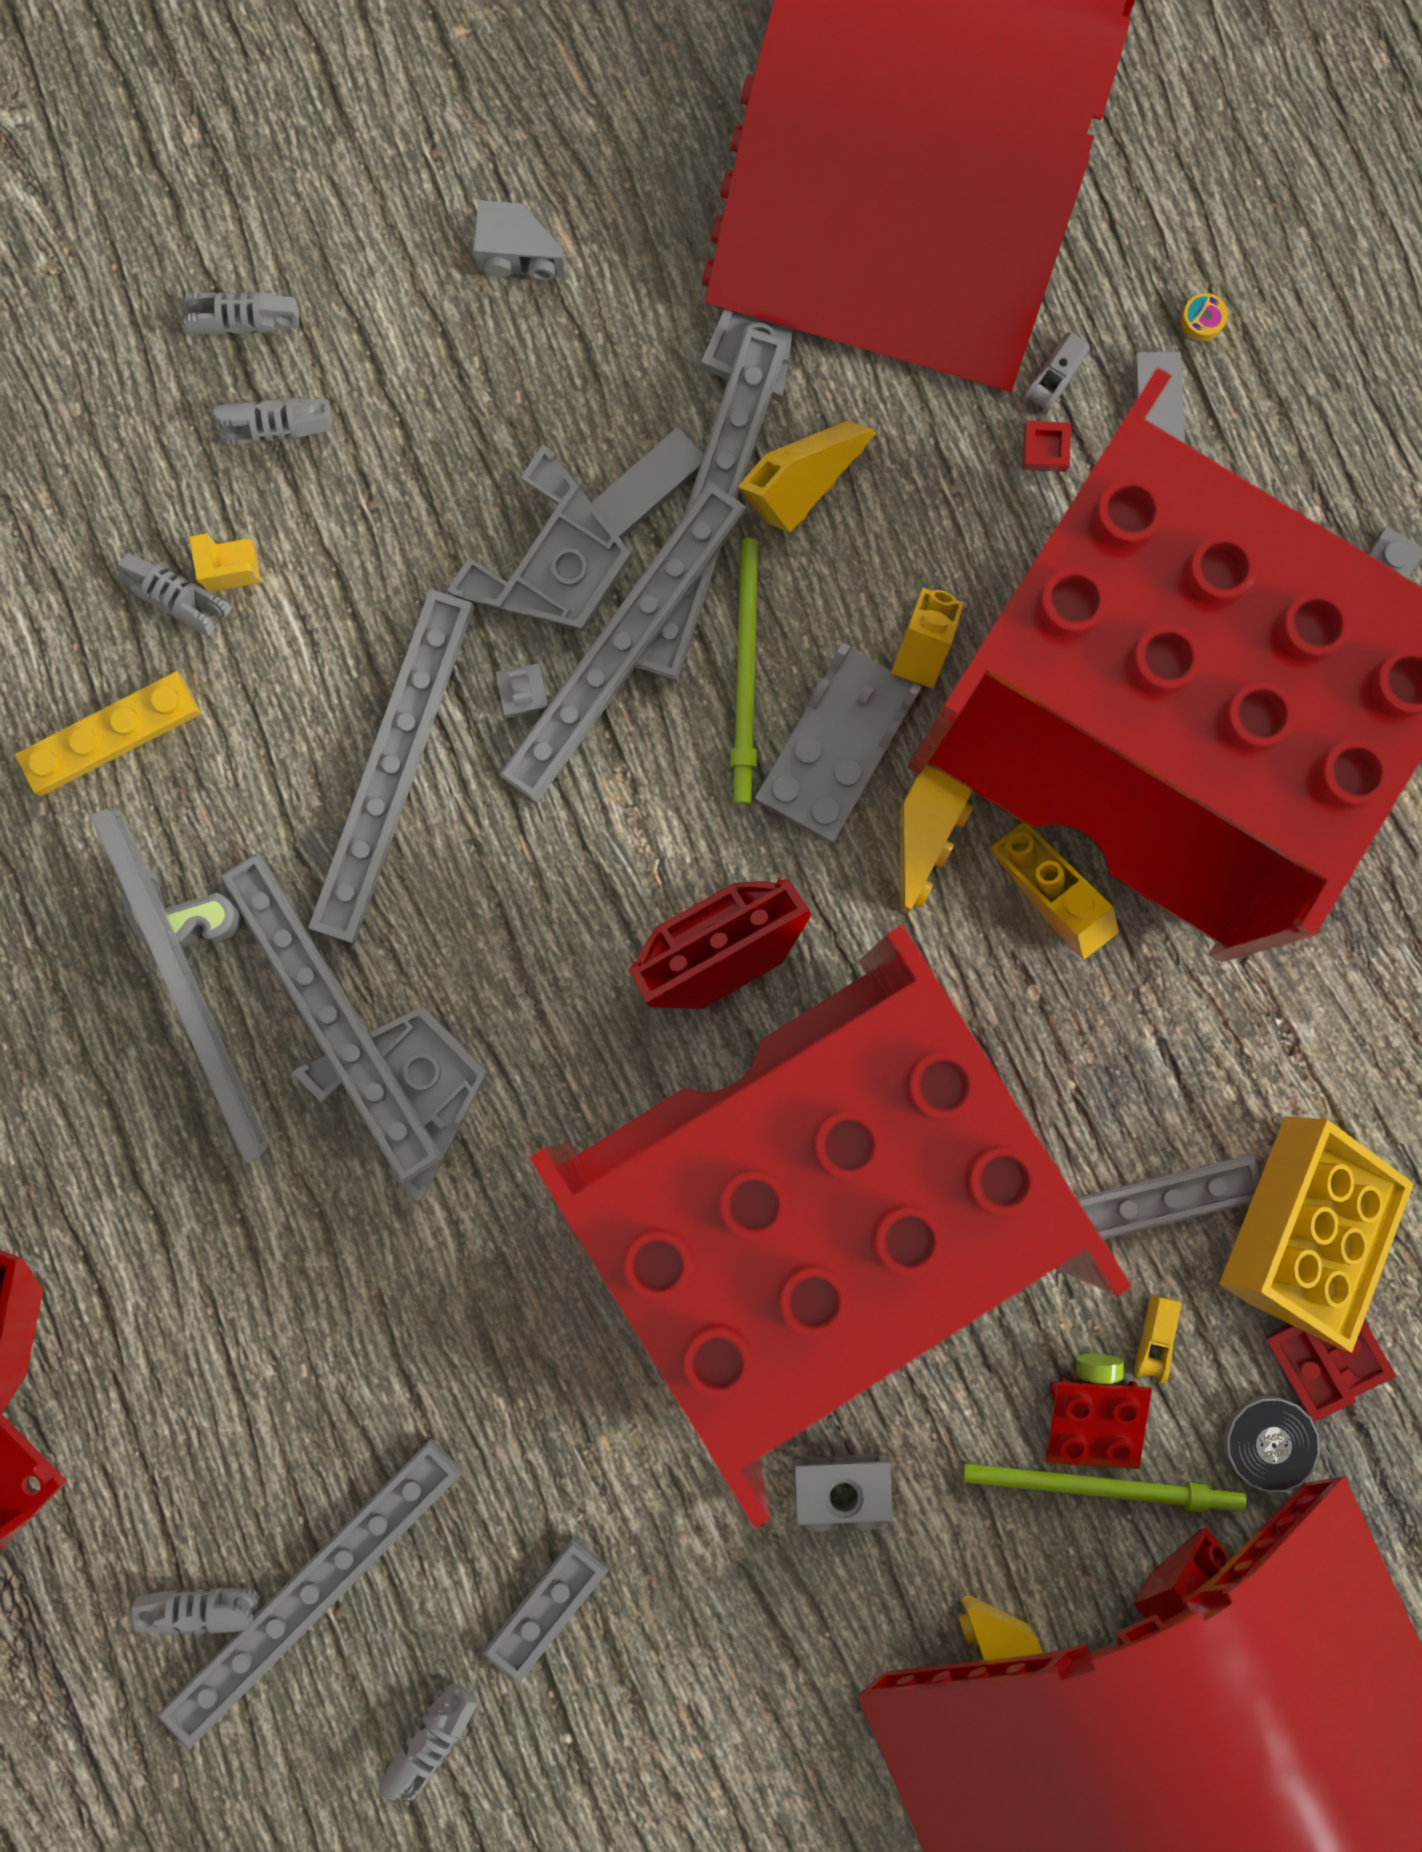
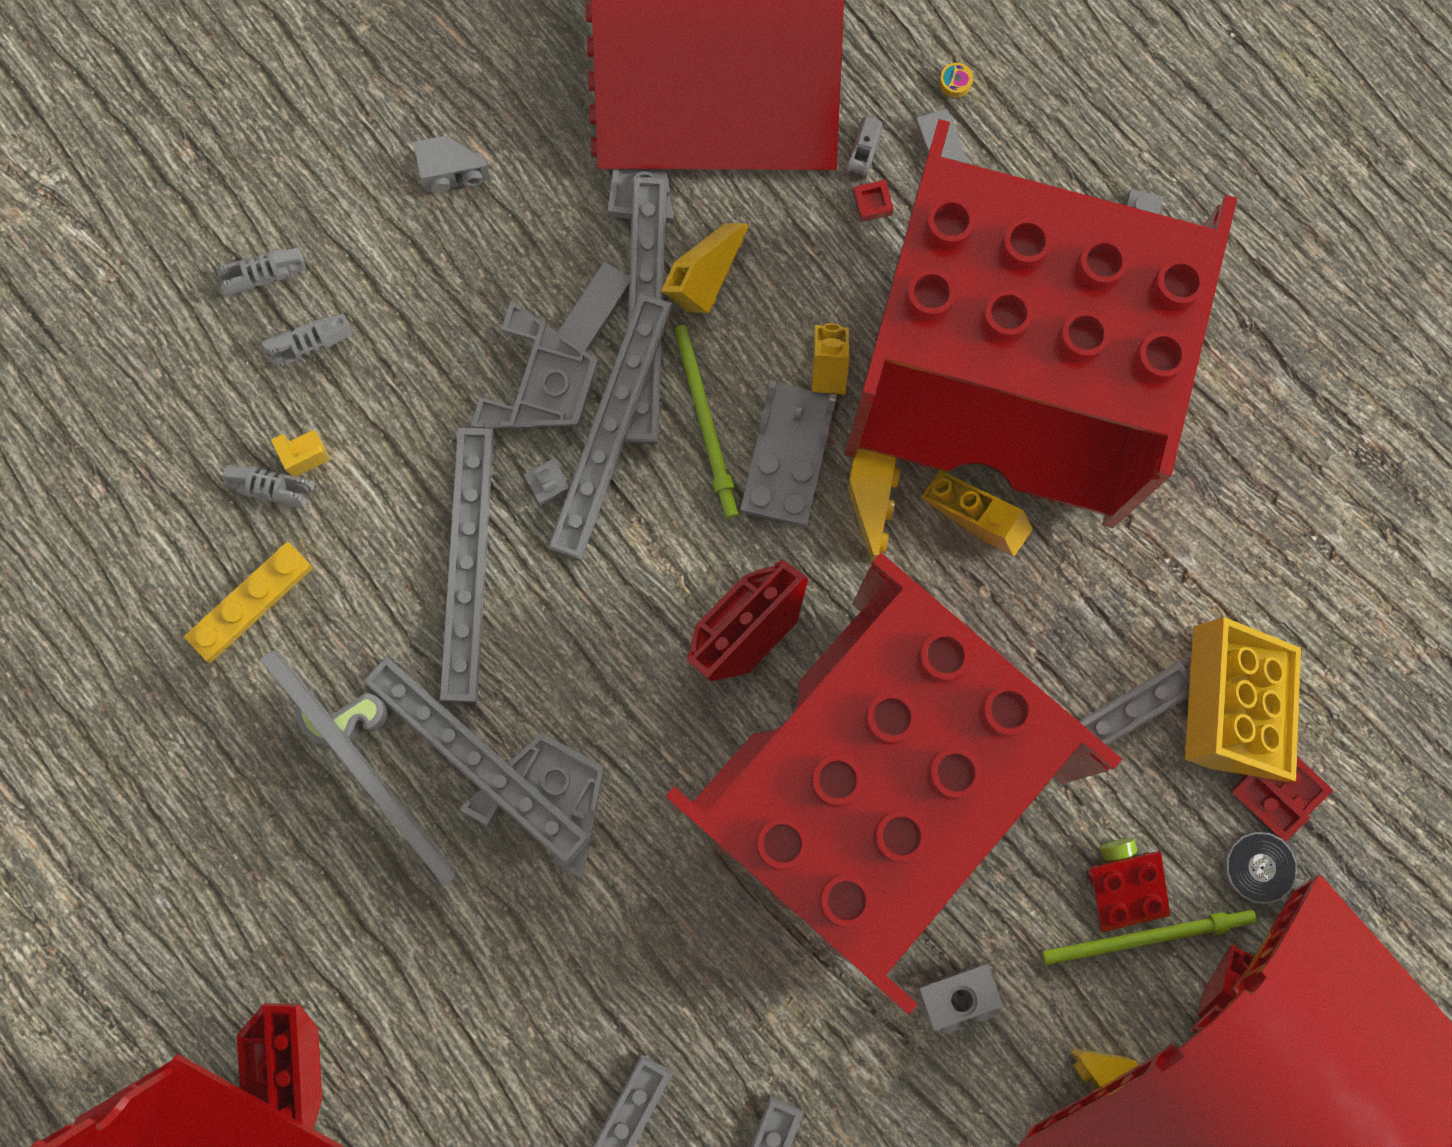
camera: 15 degrees left, 5 degrees down
yellow bar [1133,1294,1182,1384] -> none

